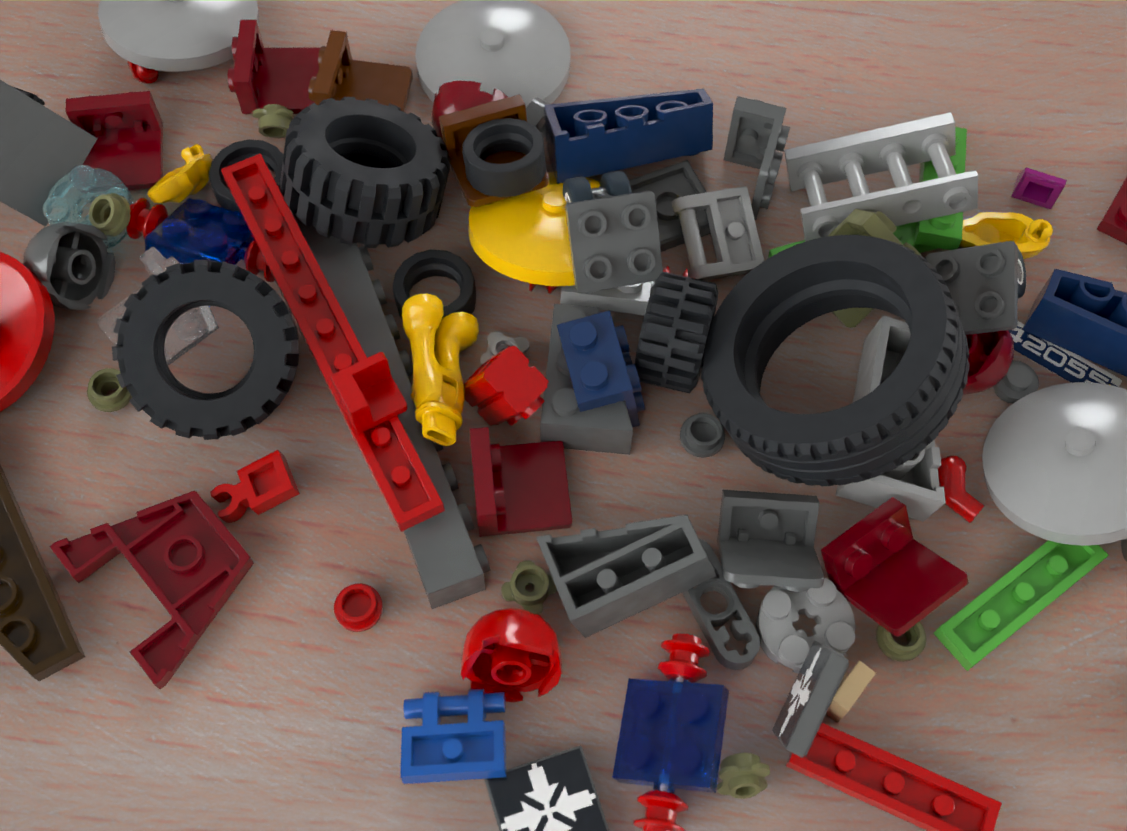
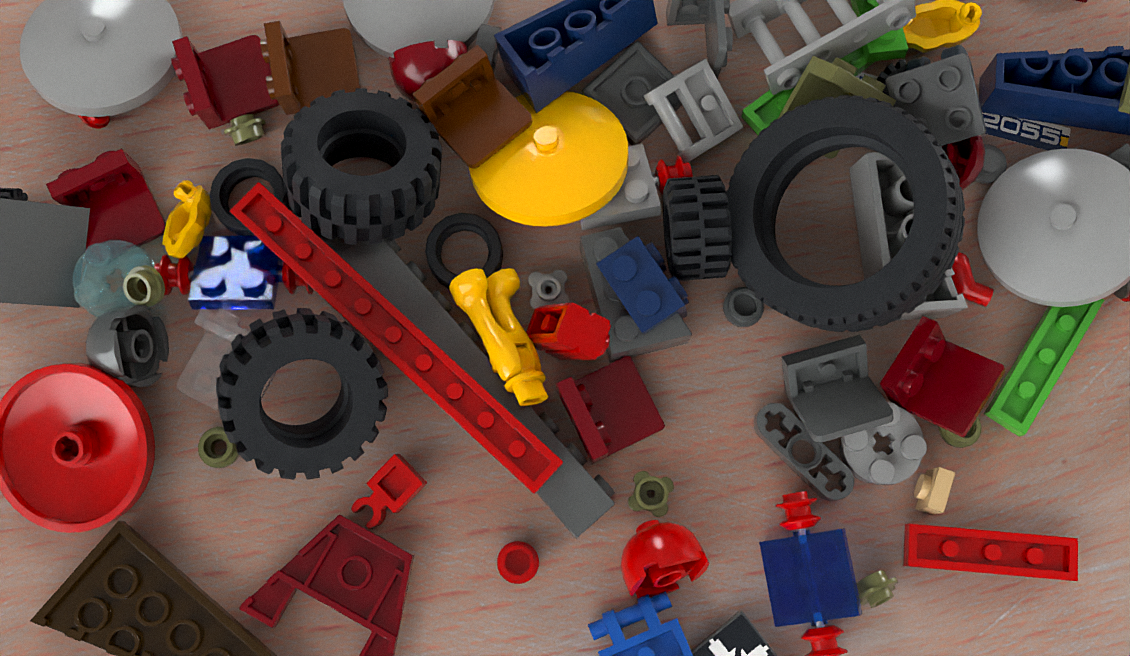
camera: 20 degrees left, 15 degrees up
red panel [330,352,408,434] -> none
black tyre [463,118,546,197] -> none
dark grey wedge [536,515,717,638] -> none
dark grey plate [563,171,663,293] -> none
tile [772,640,850,758] -> none

